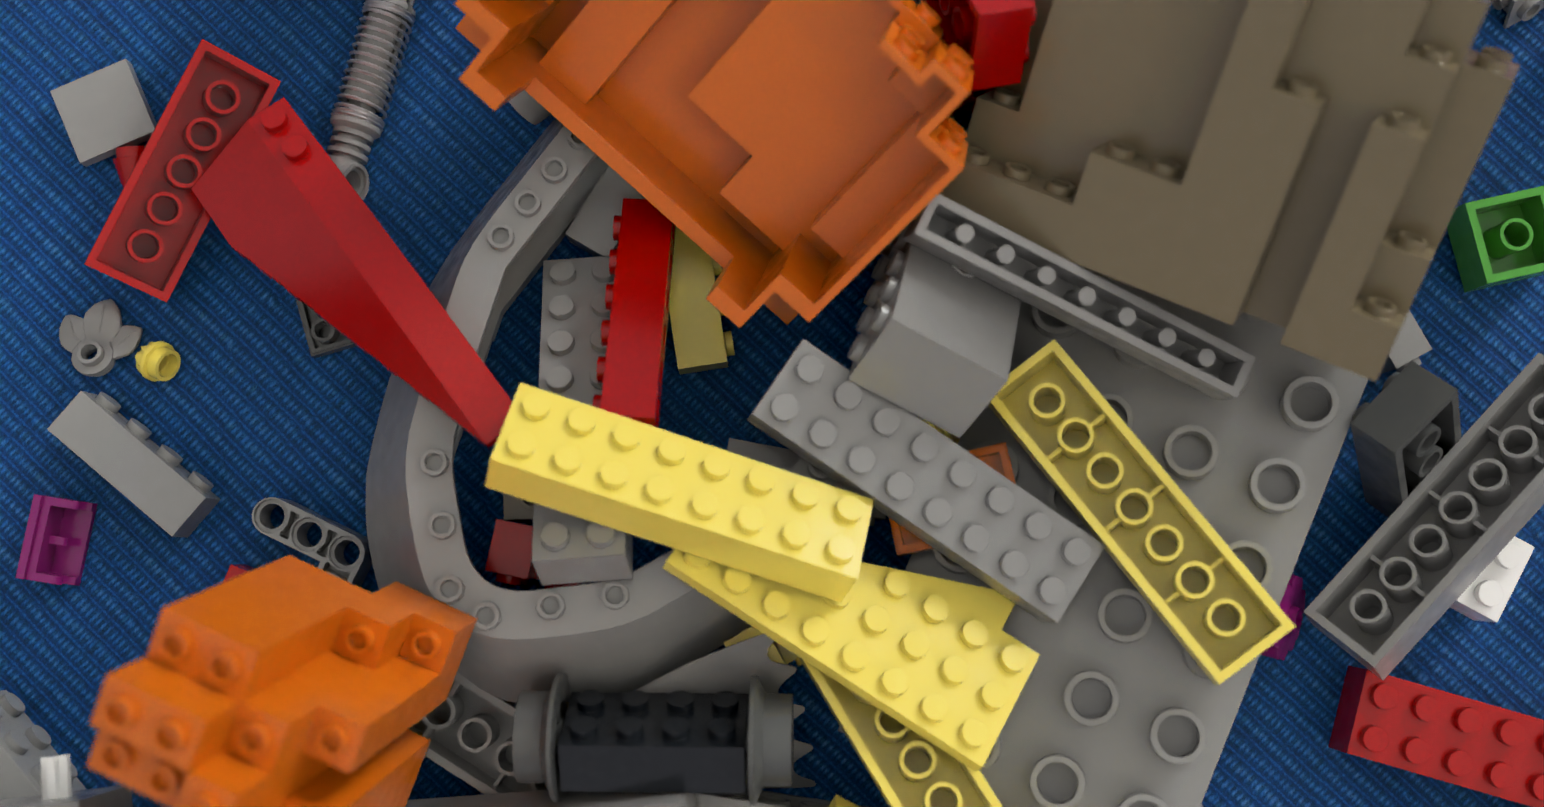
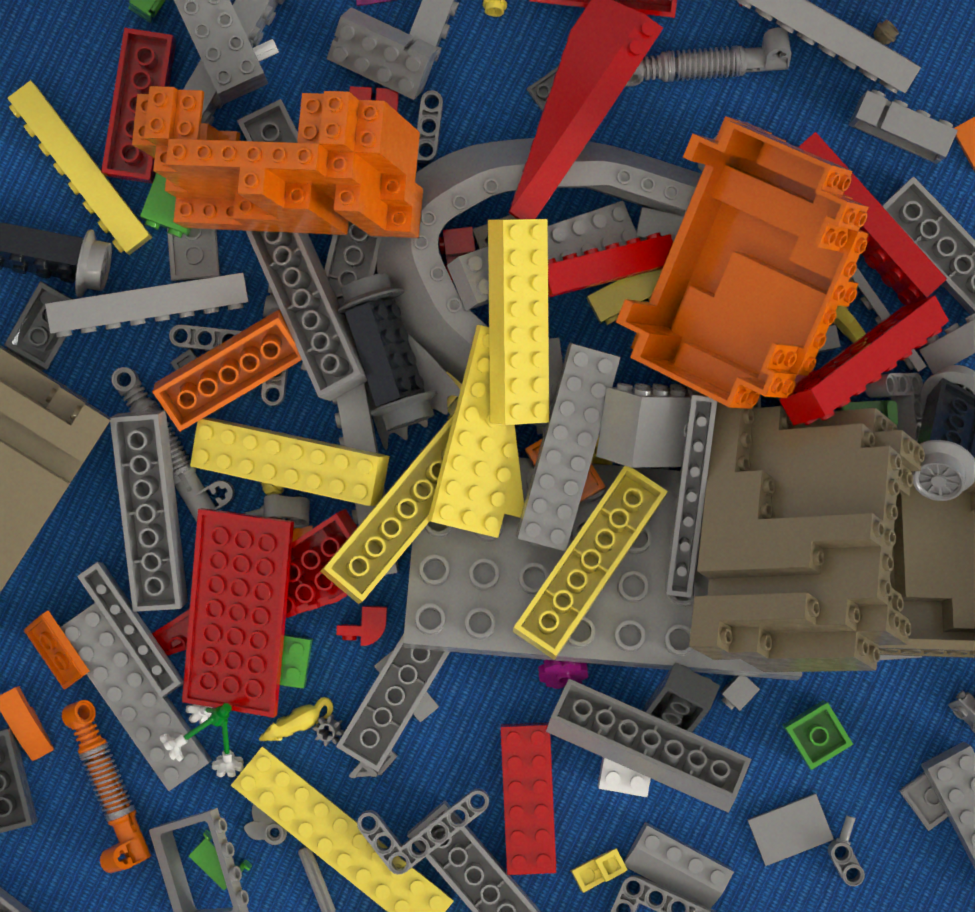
camera: 70 degrees right, 5 degrees up
none -> light grey piece [327,7,438,100]

